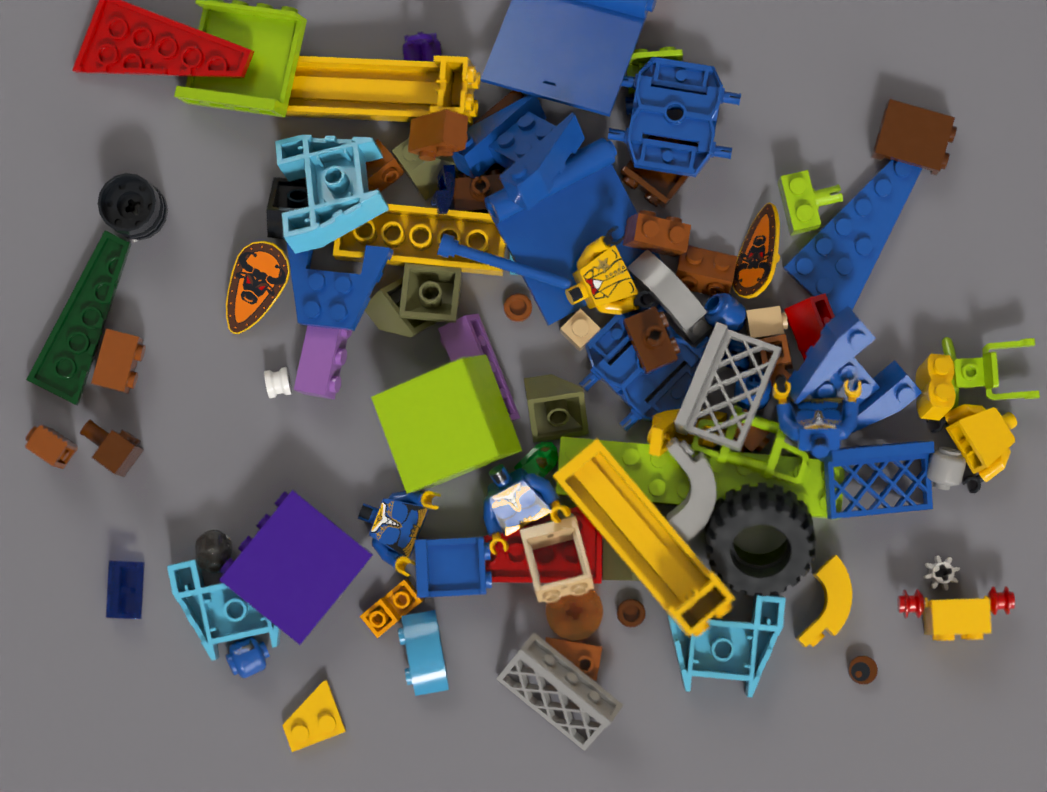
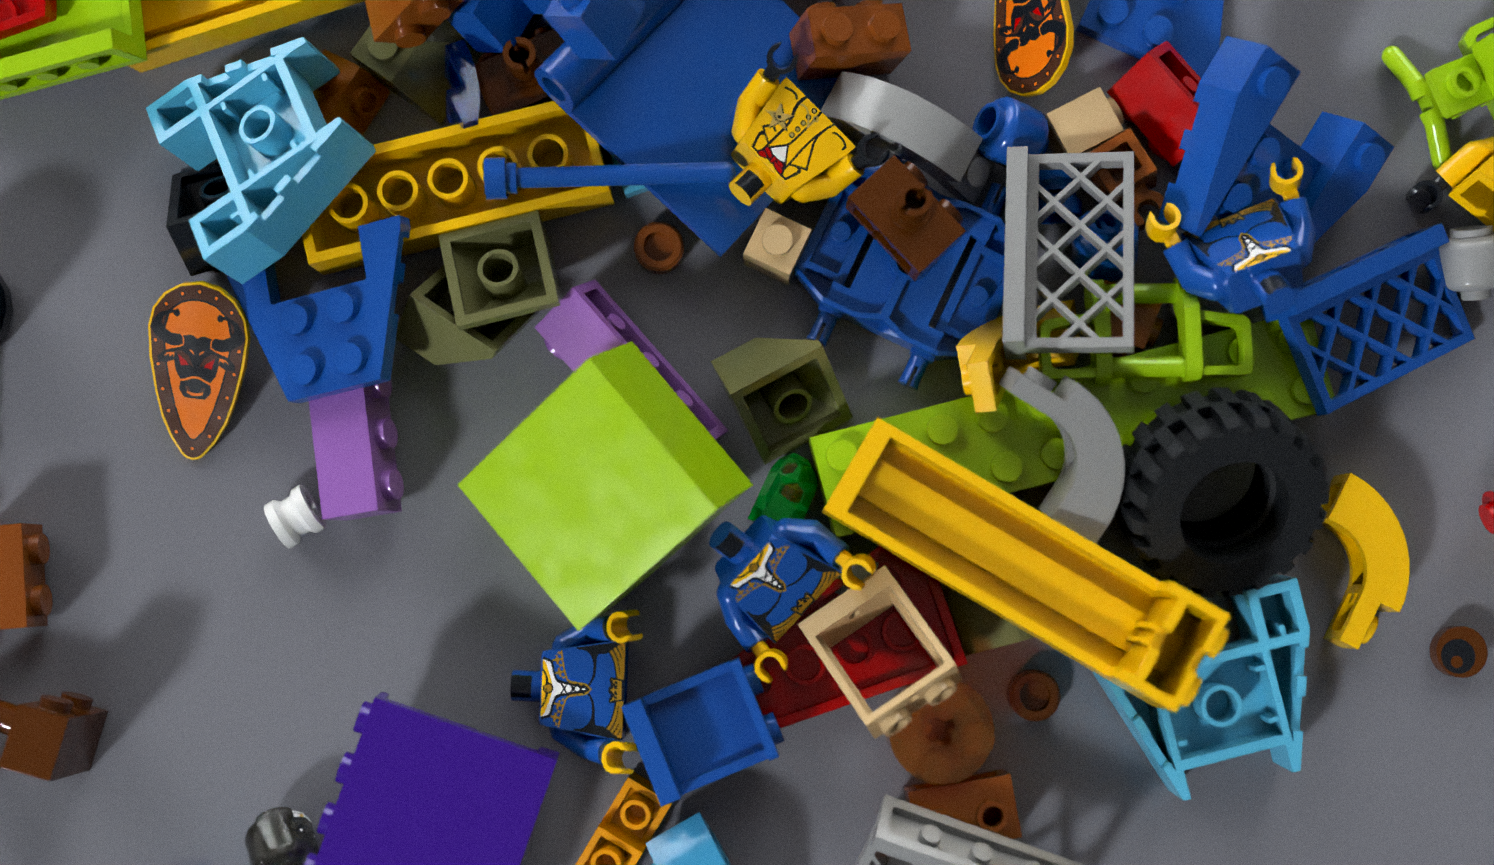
camera: 20 degrees left, 0 degrees up
dark orange bracket [676,245,737,296] -> none
yellow brick [915,353,955,421] -> none

